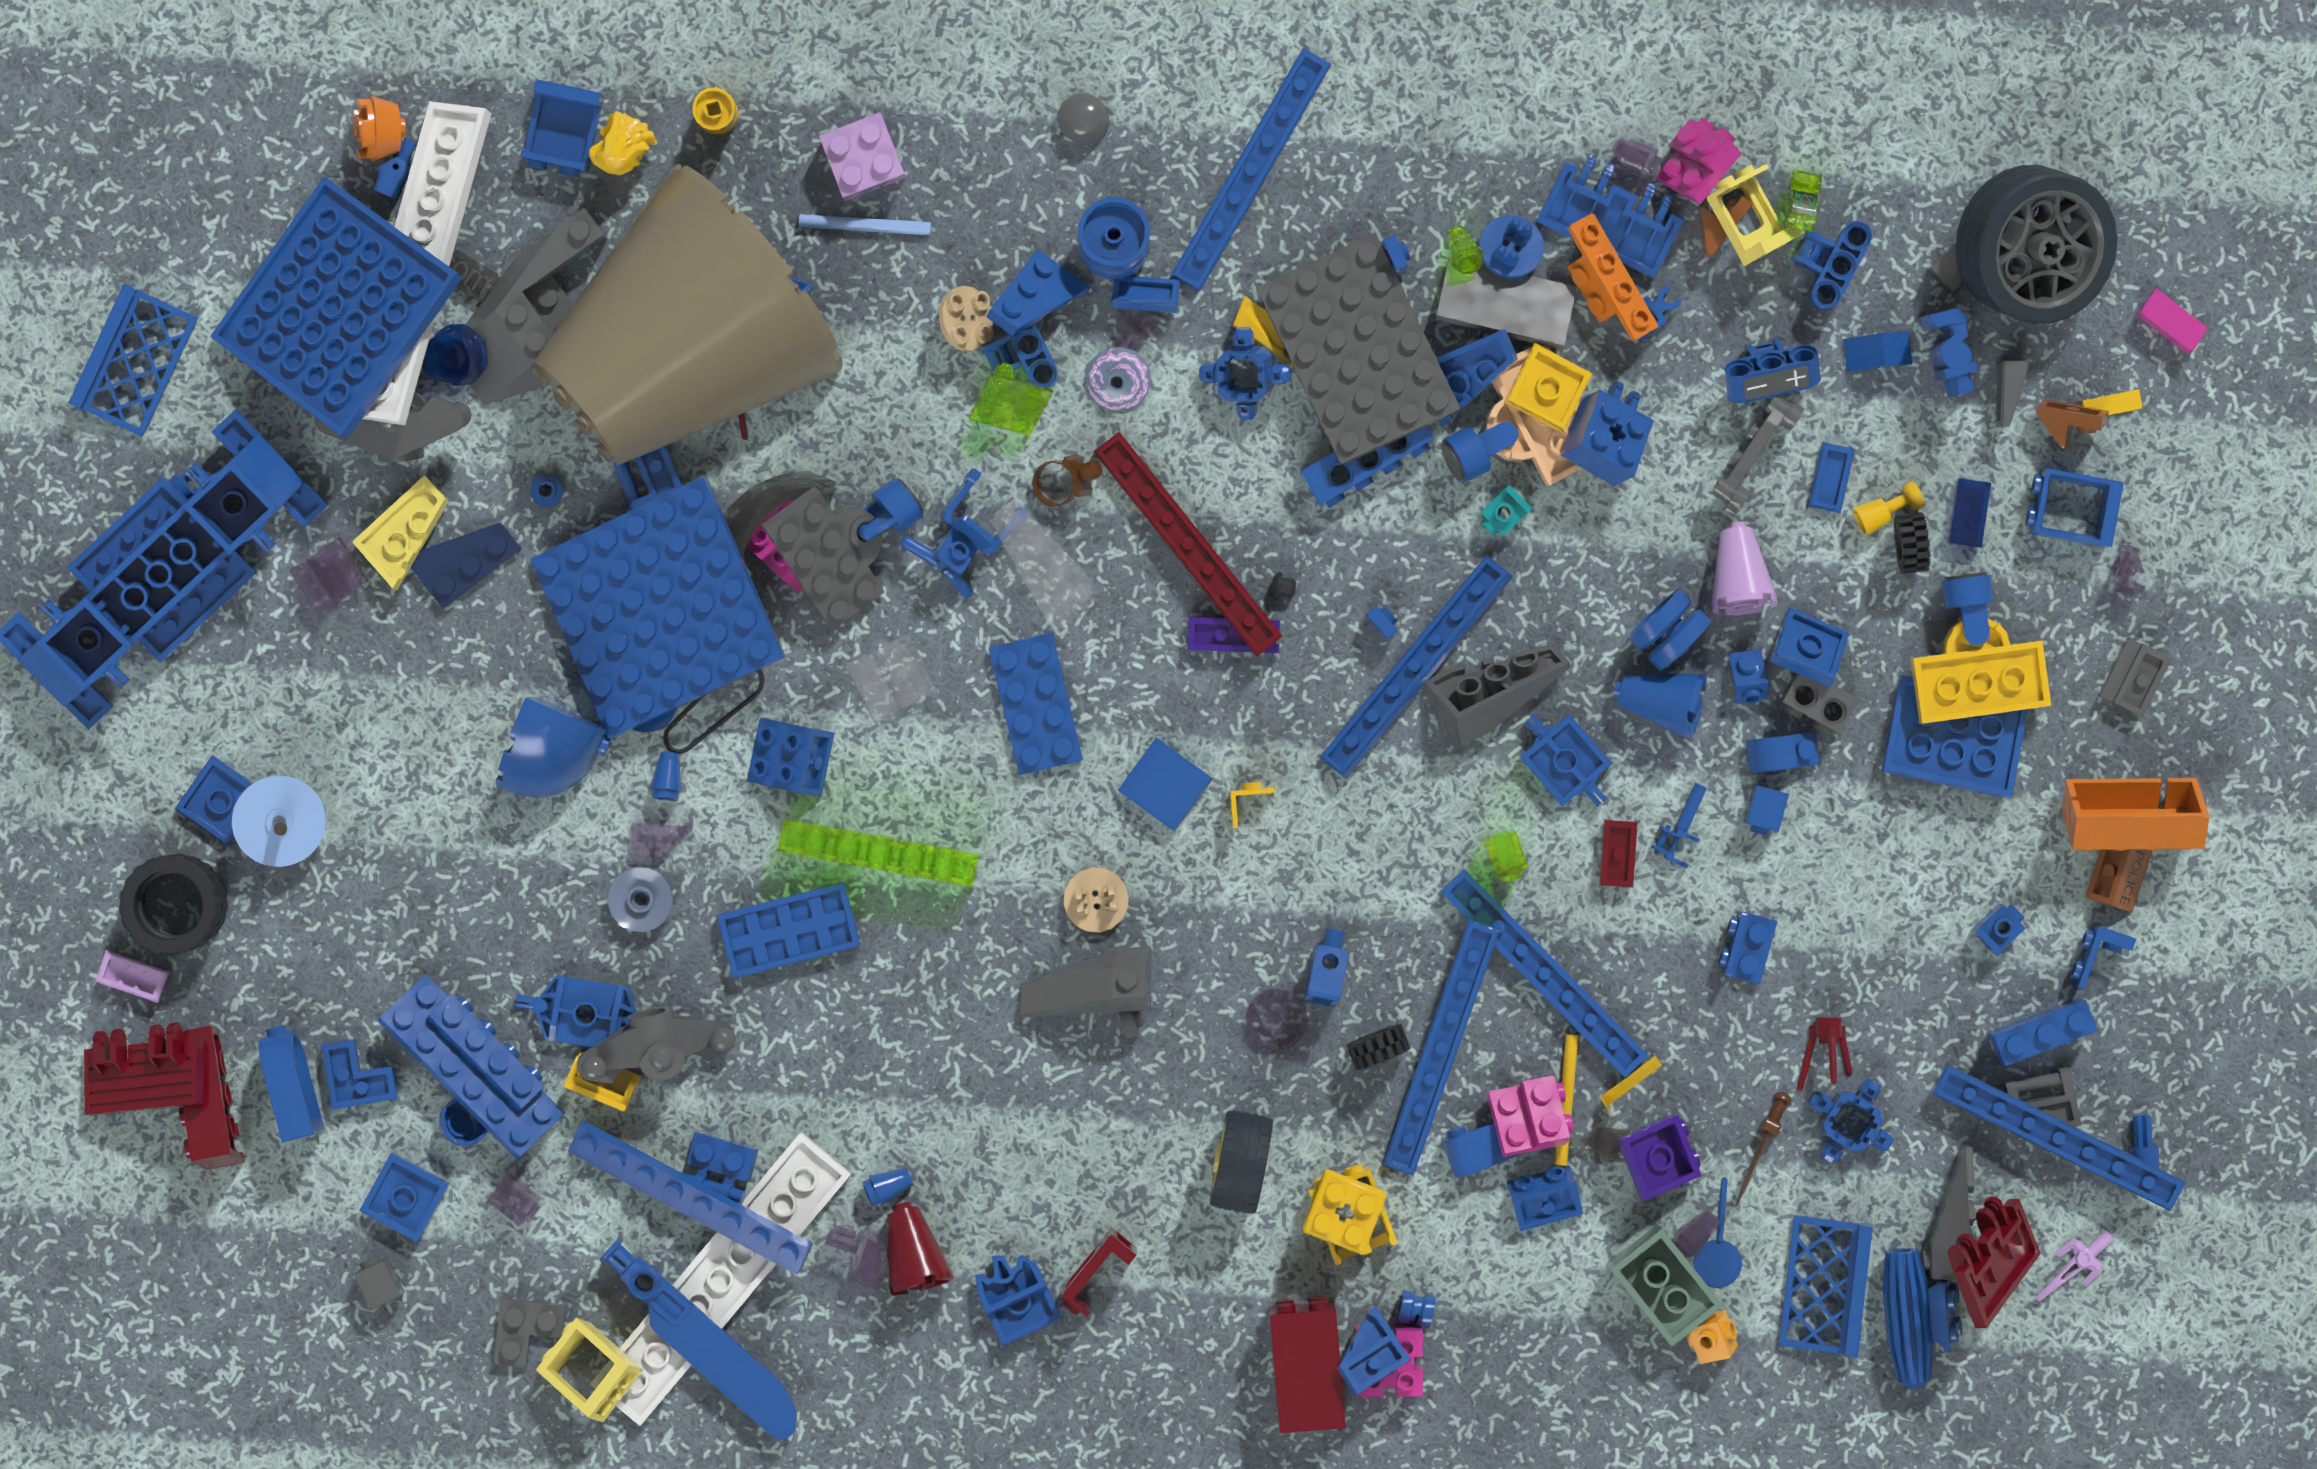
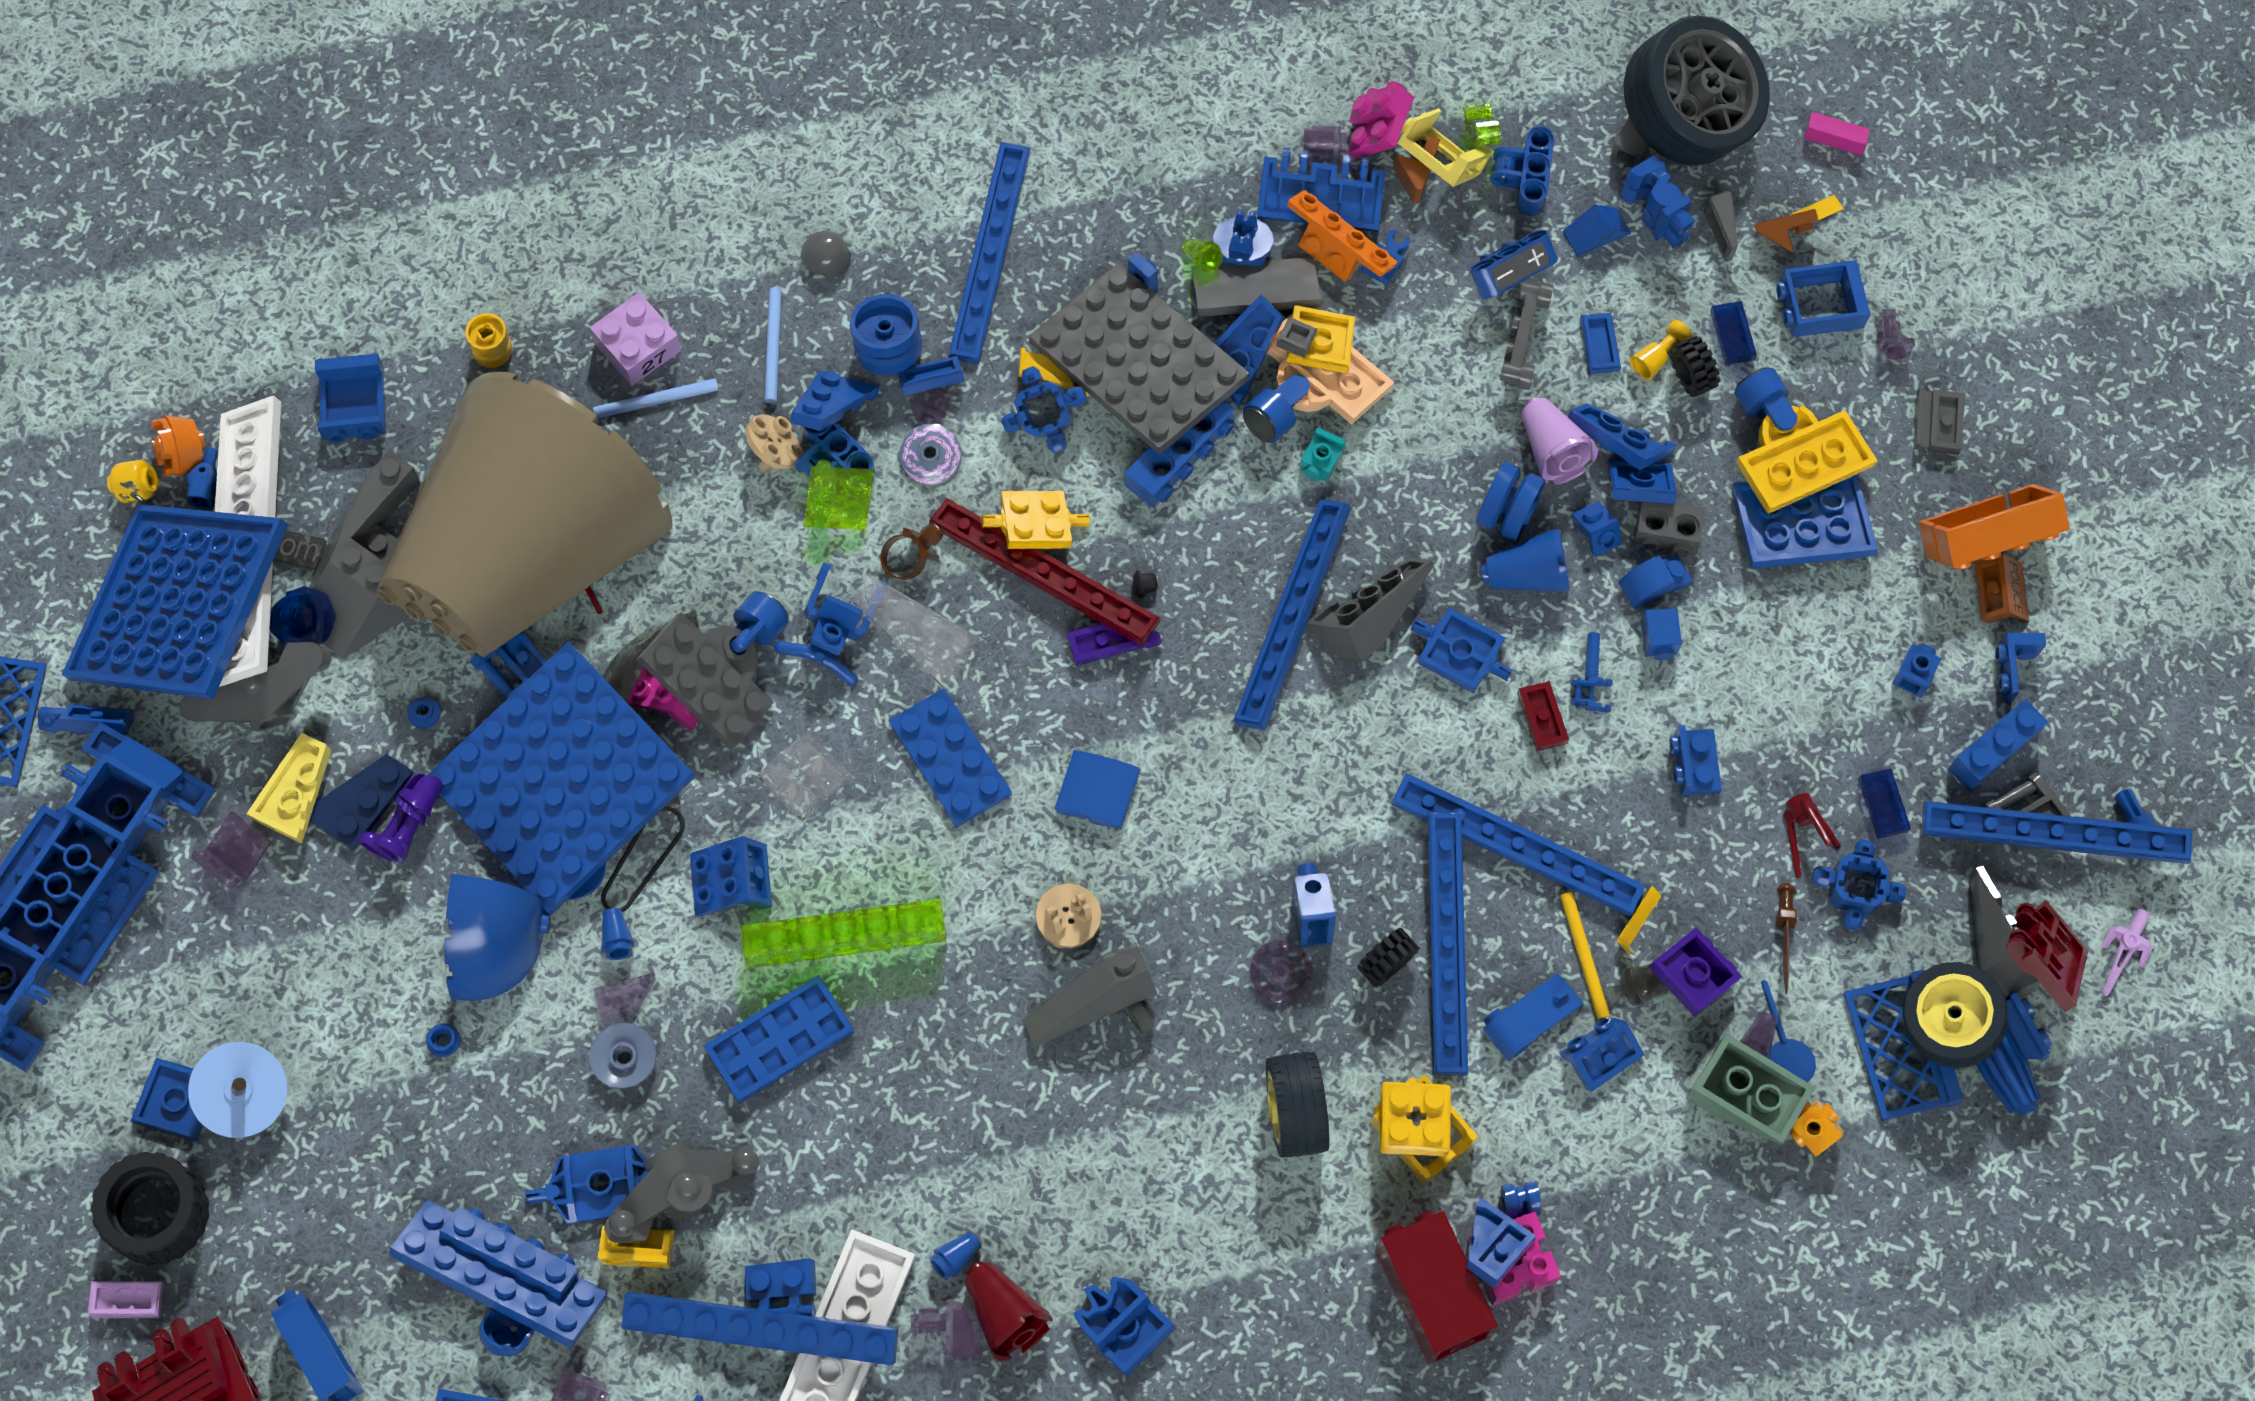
camera: 20 degrees left, 20 degrees down
blue plate [321,1039,399,1110] -> none
yellow hair [589,111,657,175] -> none
dark red window [1061,1227,1137,1317] -> none
yellow bracket [1230,782,1275,829] -> none
blue plate [1365,606,1398,639] -> none
clear neon green brick [1480,829,1529,883] -> none
plate [1487,1075,1574,1157] -> none
blue hinge [1561,381,1654,486] -> none
none -> blue hinge [37,704,135,735]
none -> yellow head [107,460,159,503]
none -> dark purple piece [357,773,443,864]
none -> blue plate [426,1023,461,1057]
none -> light blue bar [764,287,781,403]
none -> yellow plate [981,491,1090,549]
none -> dark grey tile [1276,317,1318,358]
none -> blue wing [1568,403,1677,470]
none -> clear blue plate [1858,768,1911,839]
none -> wheel [1903,962,2008,1068]

